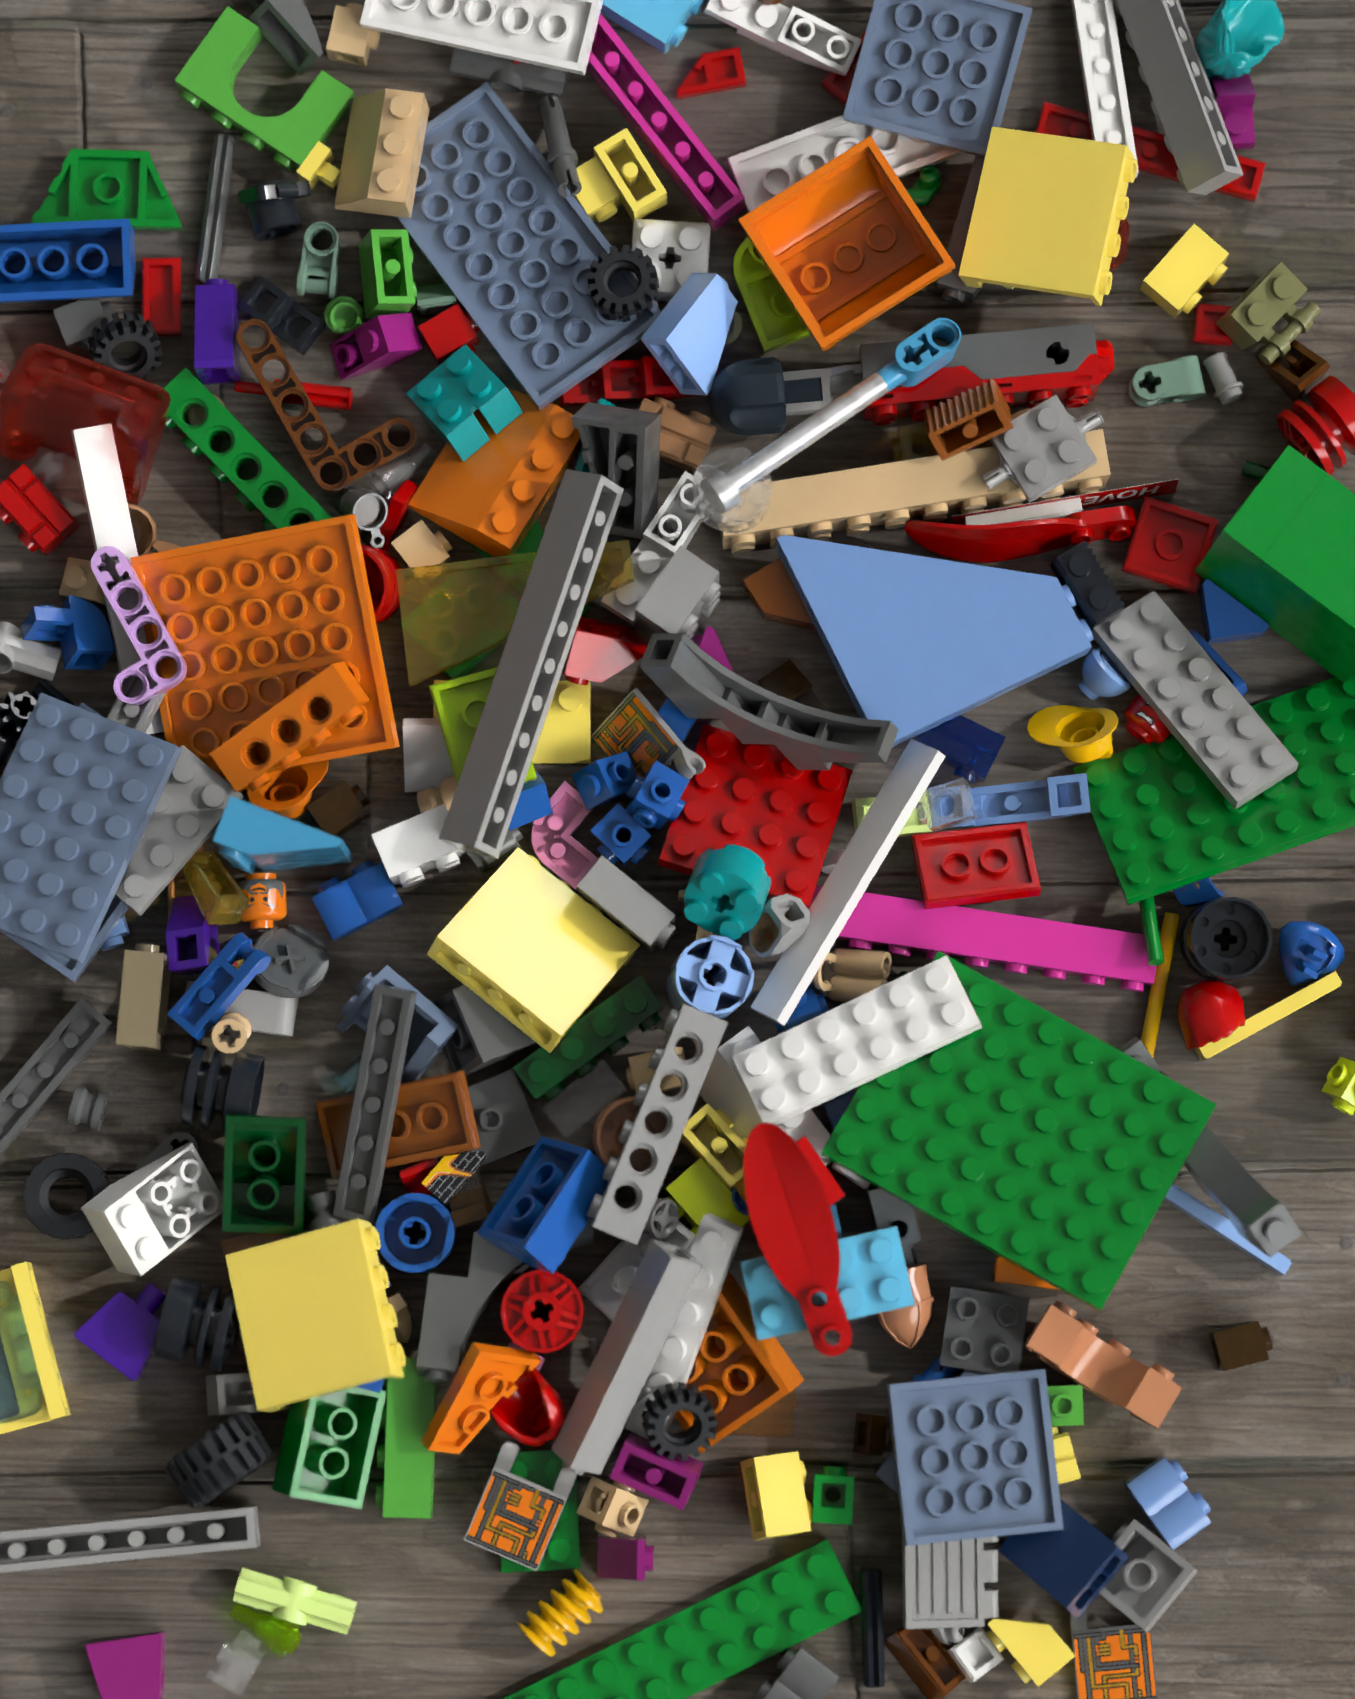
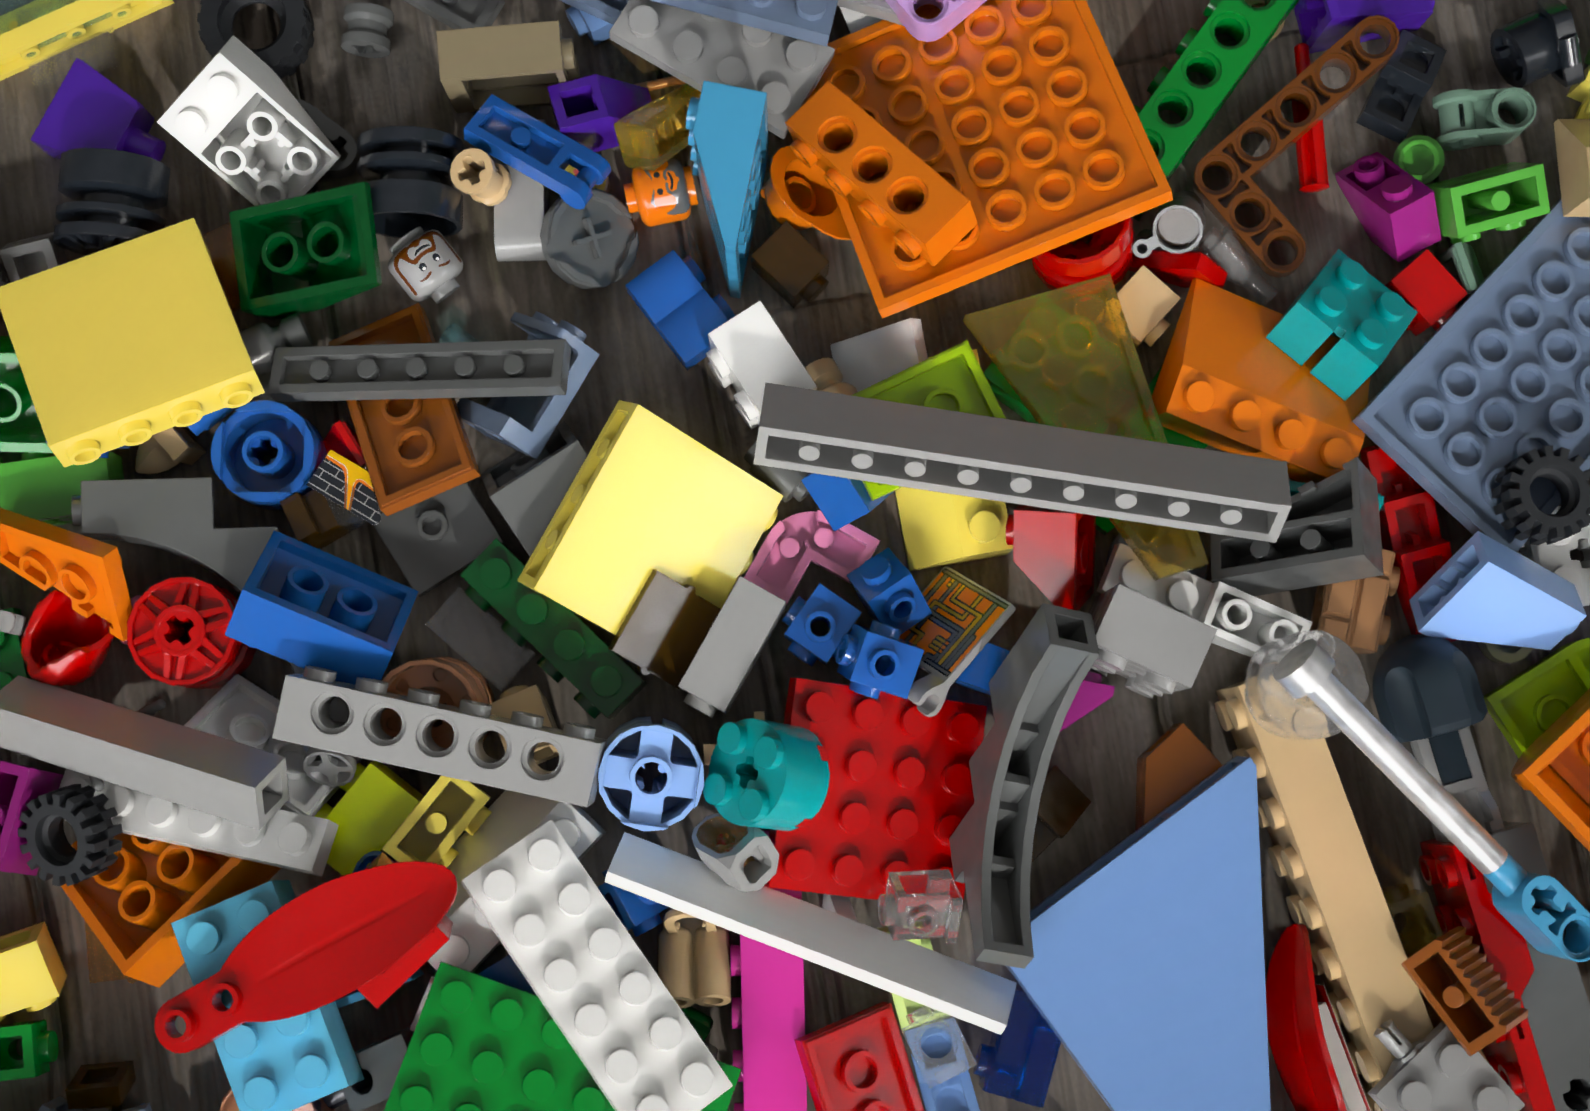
camera: 75 degrees right, 0 degrees up
none -> light grey head [388,227,463,304]
none -> dark brown piece [608,569,721,689]
none -> clear brick [878,869,963,944]

